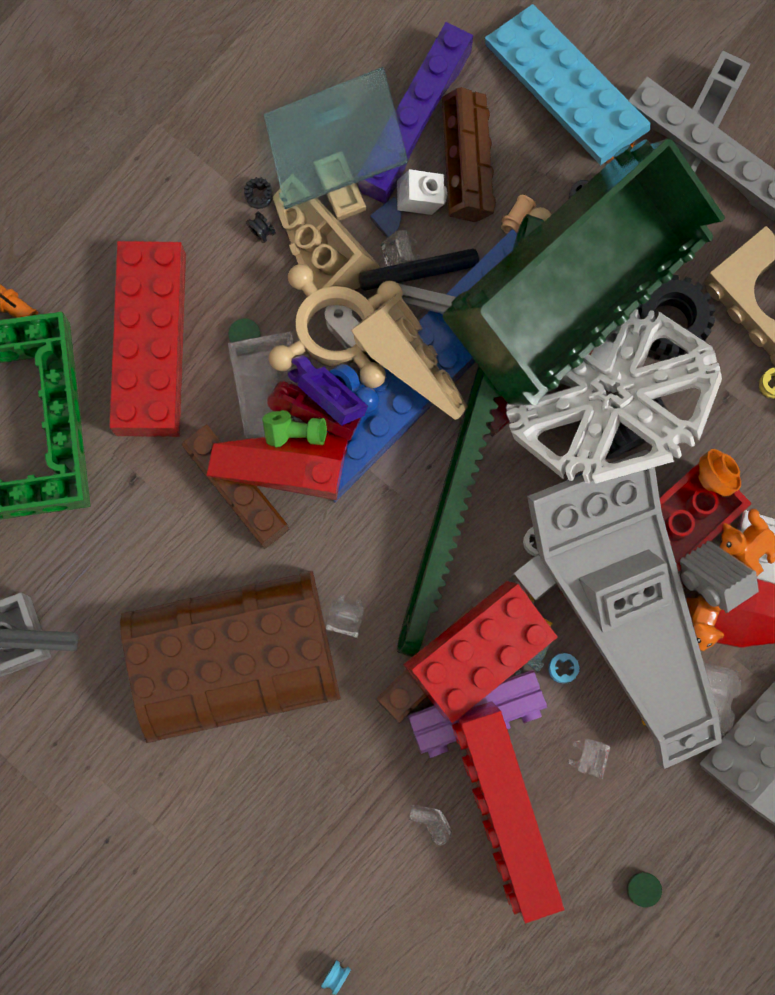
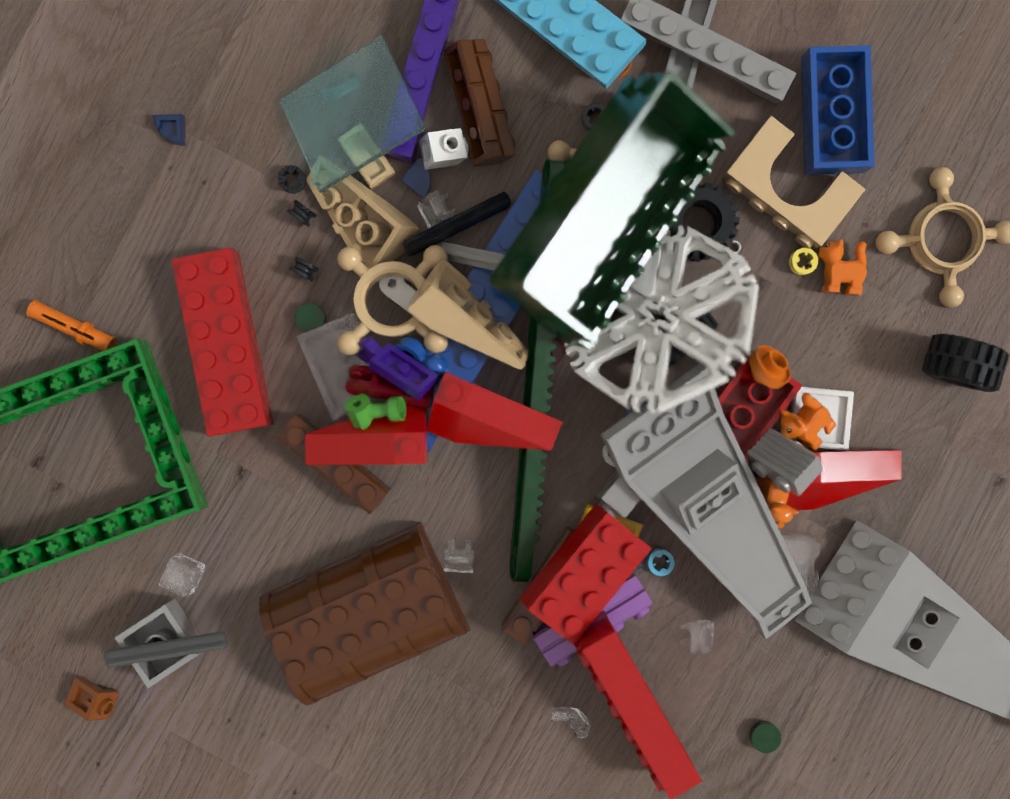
camera: 10 degrees left, 10 degrees up
light nougat pin [501,195,536,234] -> none
none -> dark blue tile [153,114,186,146]
none -> clear brick [158,553,206,598]
none -> black bush [289,256,319,282]
none -> red wedge [427,372,563,451]

